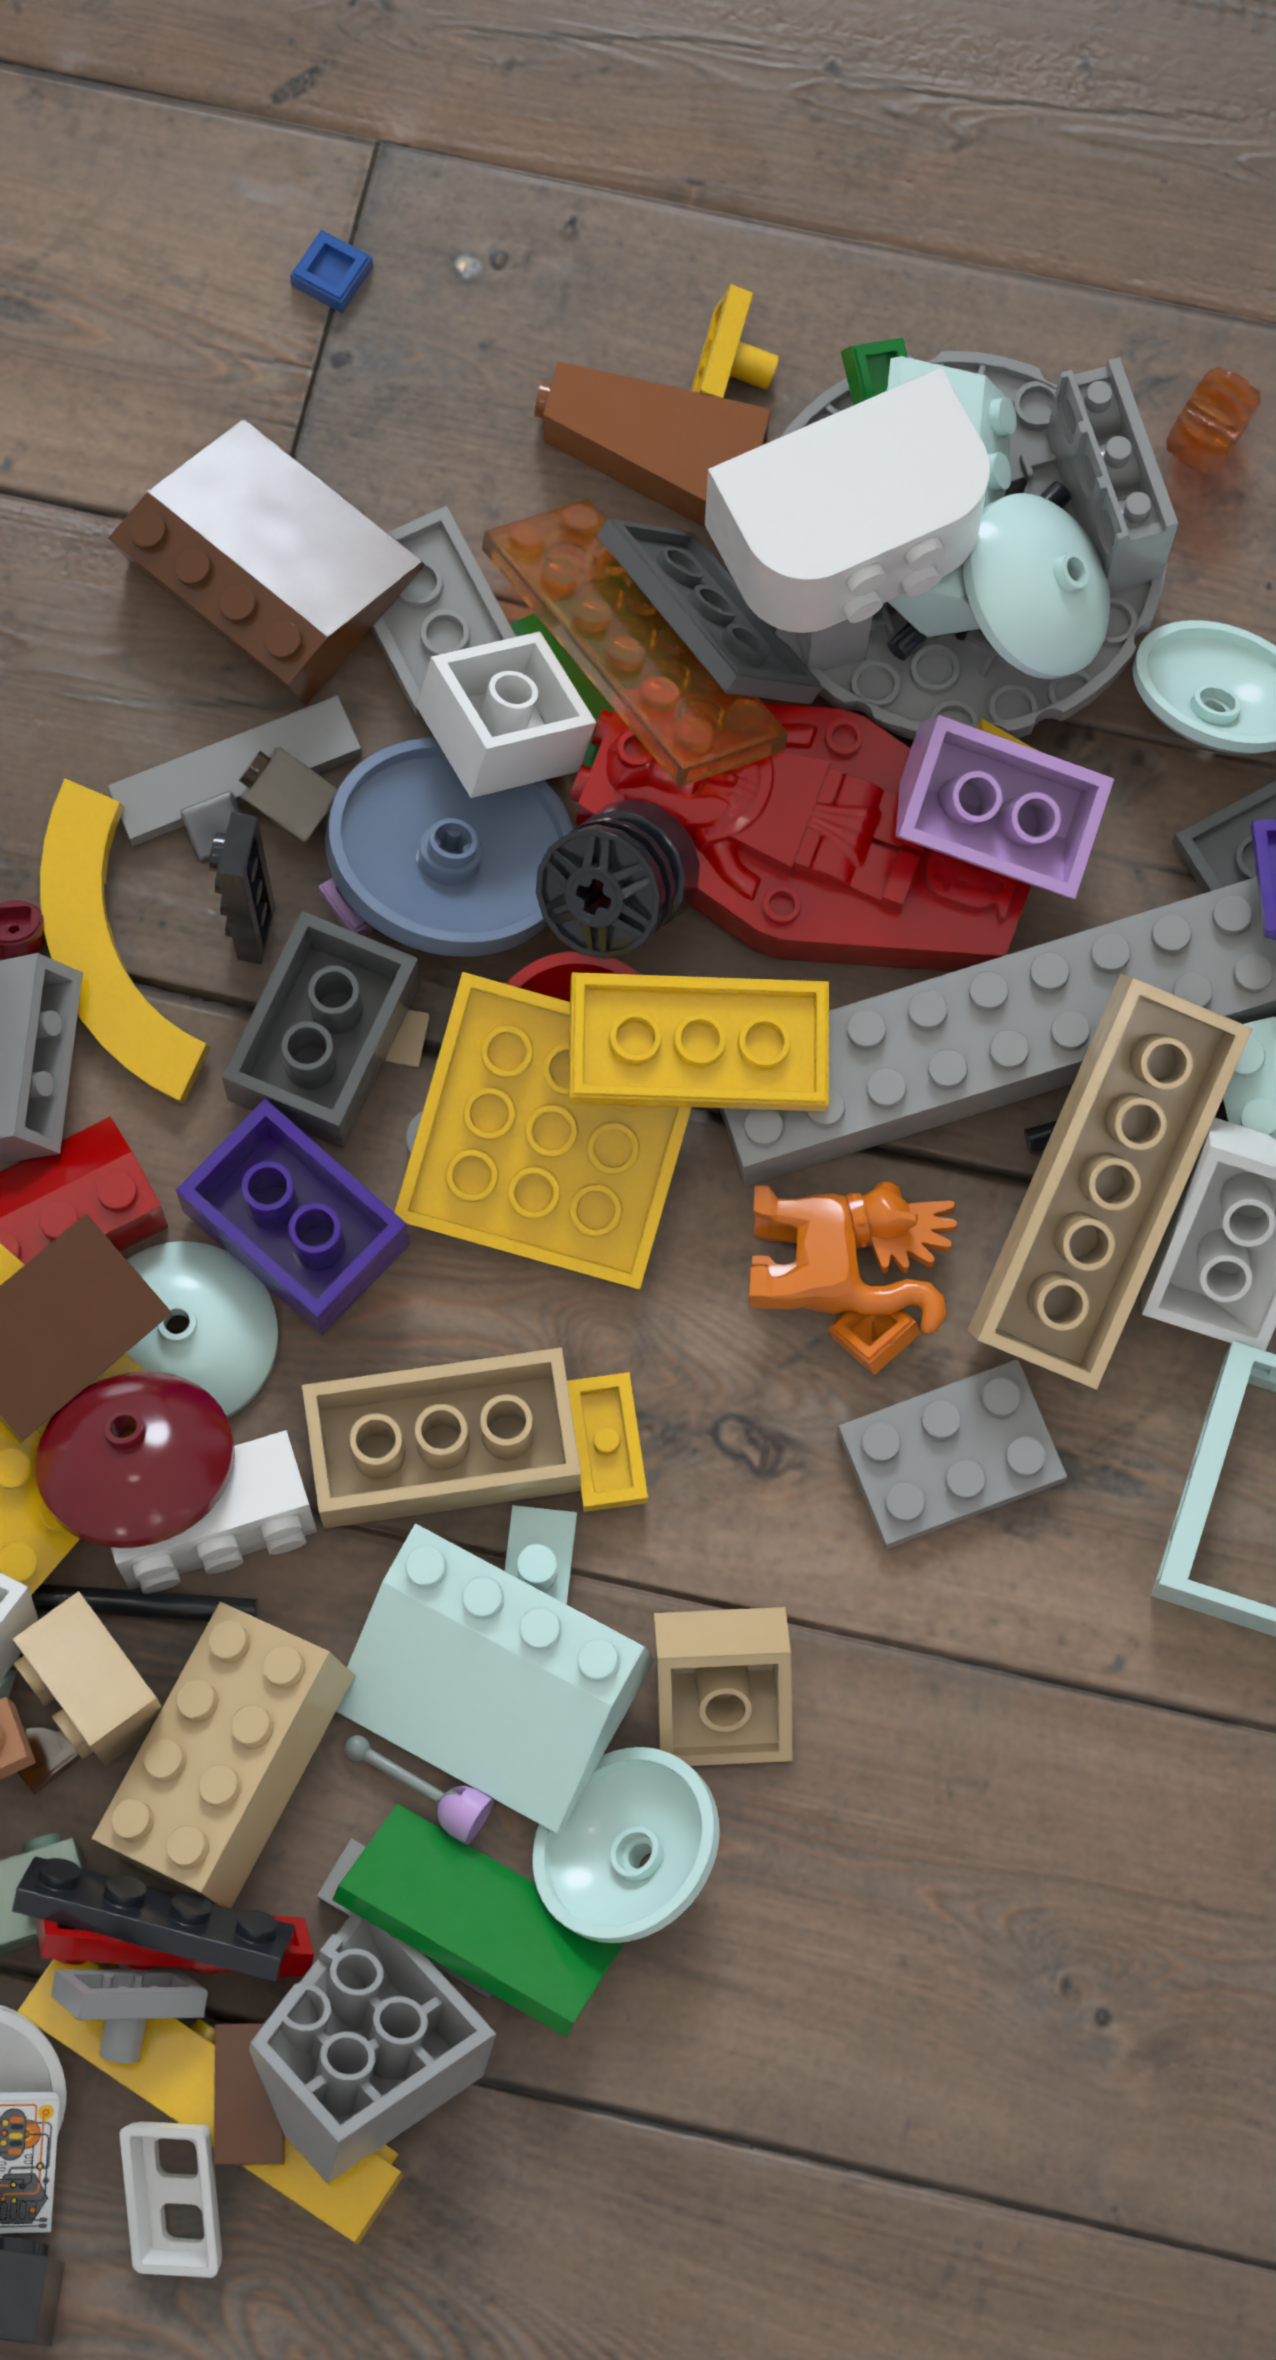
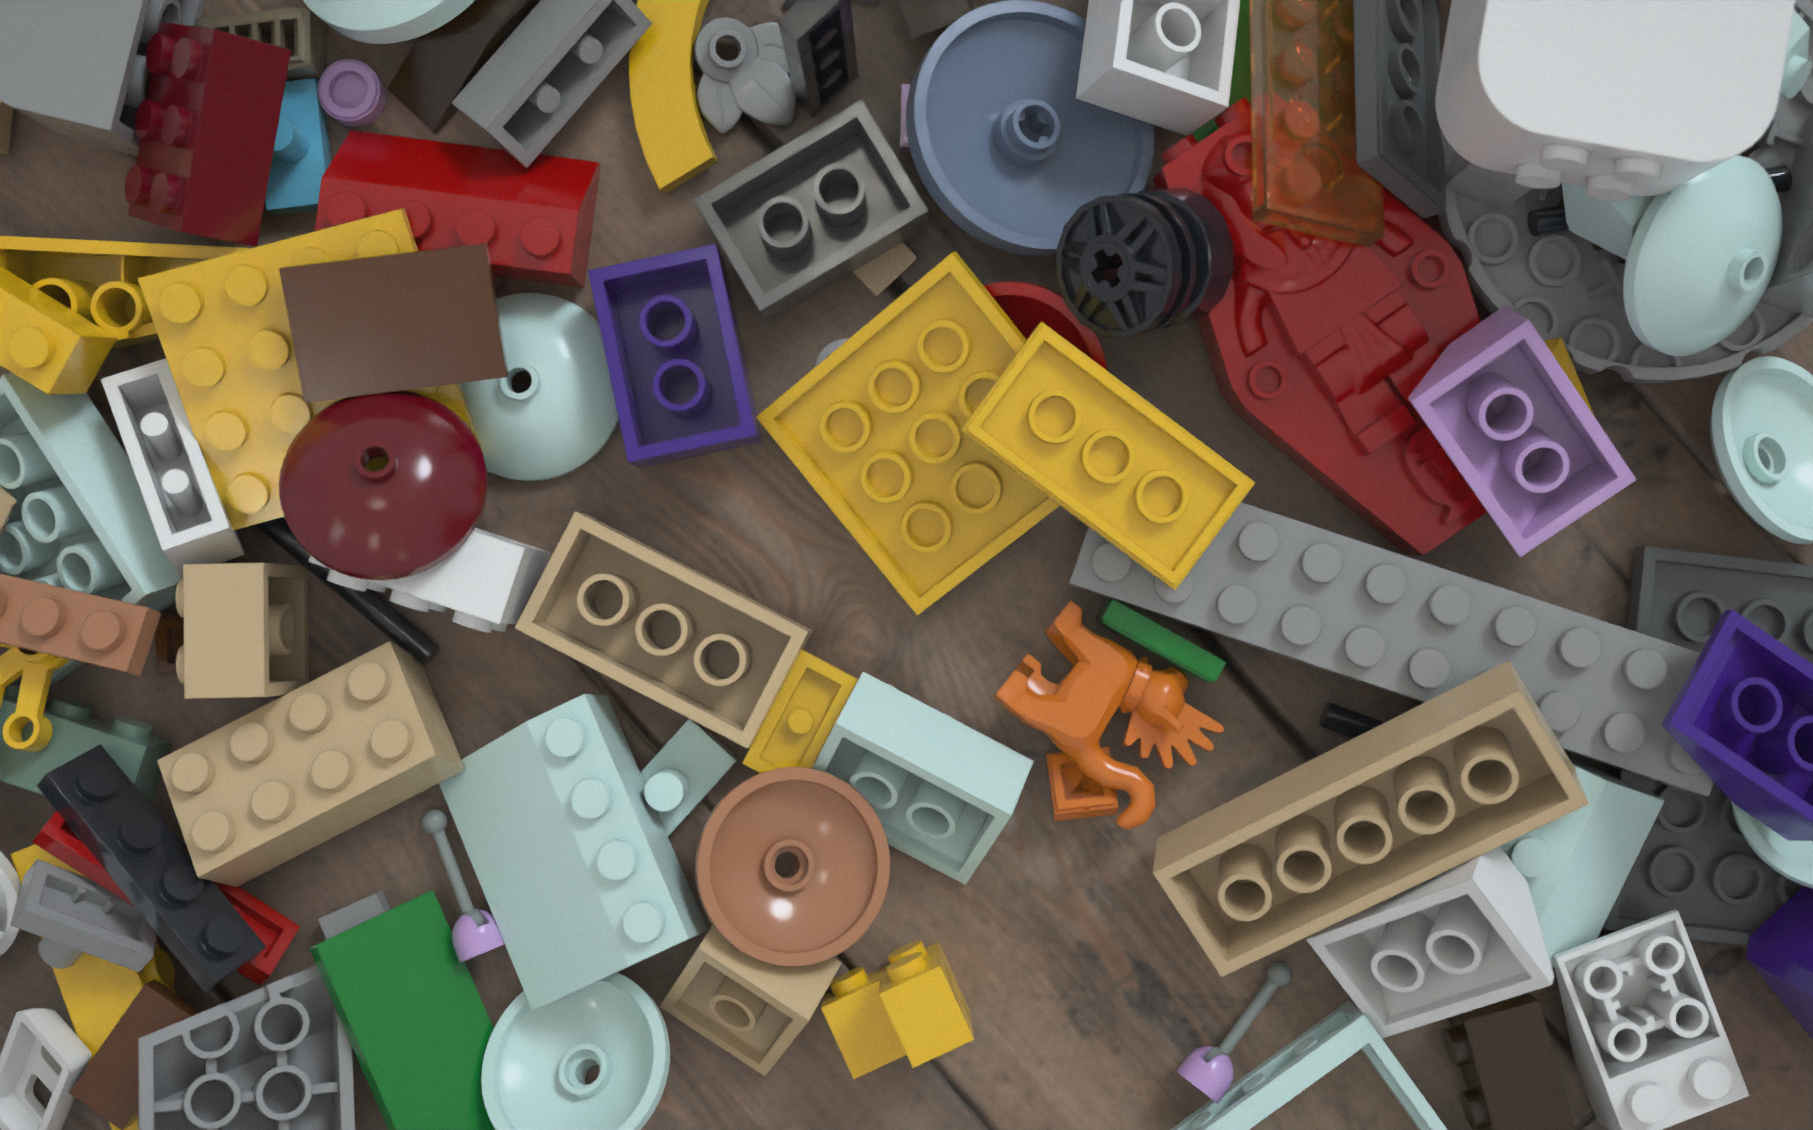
camera: 45 degrees right, 15 degrees up
light grey plate [837,1359,1067,1550] -> none
none -> light grey plate [694,17,795,134]
none -> nougat dish [695,767,890,966]
none -> light aqua slope [812,672,1034,885]
none -> yellow brick [821,940,974,1079]
none -> green tile [1096,599,1227,683]
none -> hinge [1177,961,1293,1104]

